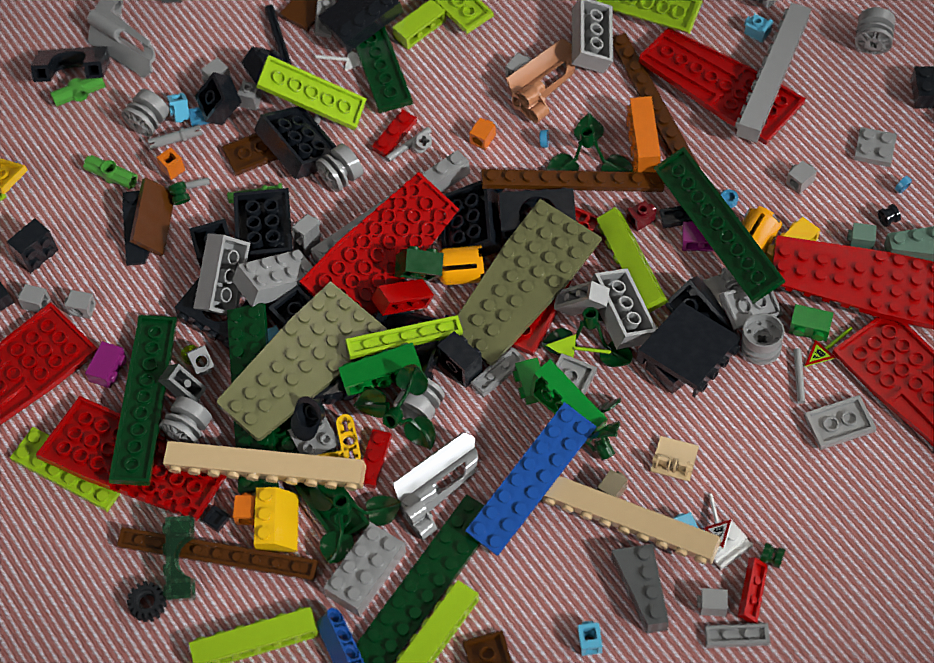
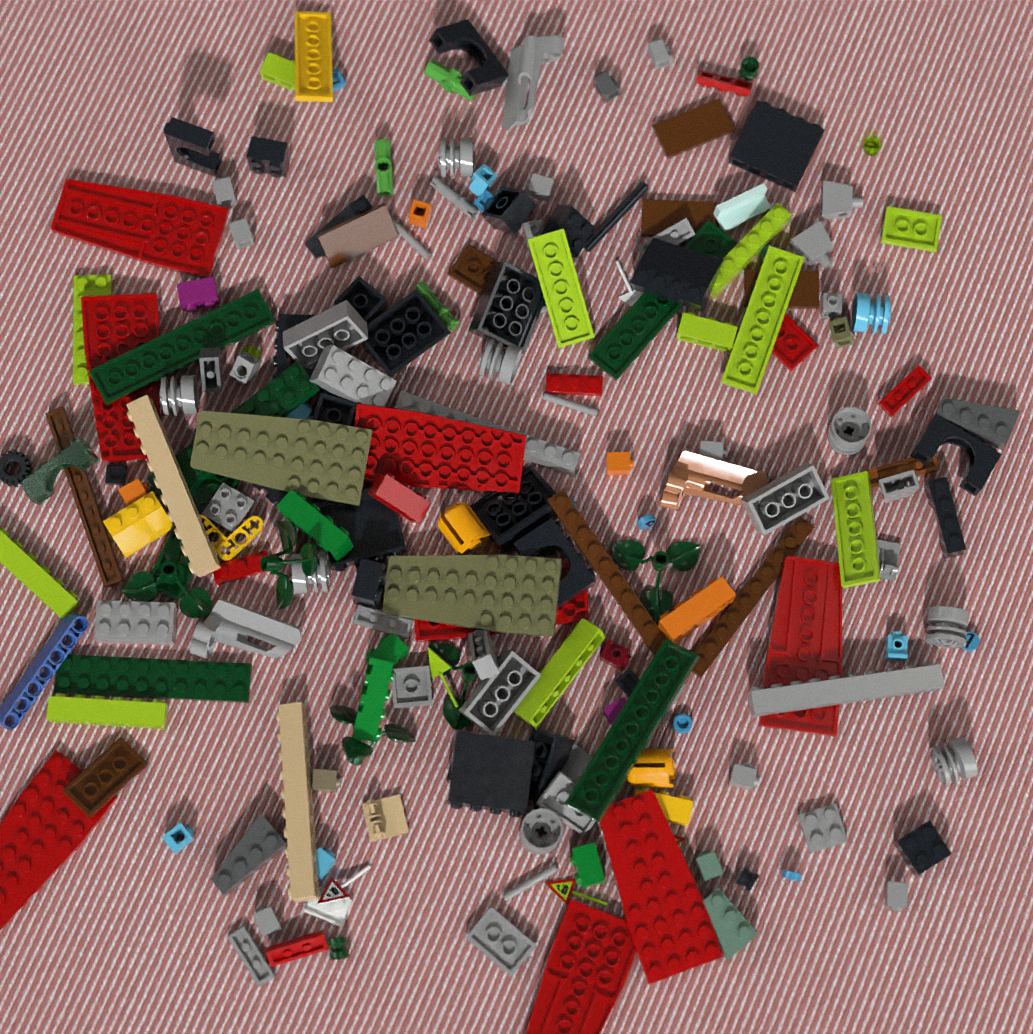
camera: 55 degrees right, 15 degrees up
dark green wheel [168,182,191,205] -> none
light grey brick [291,214,321,258] -> none
black piece [291,396,326,441] -> none
lime plate [345,315,463,360] -> none
dark green brick [394,246,444,281] -> none
light grey bush [412,133,432,153] -> none
blue plate [465,402,596,556] -> none

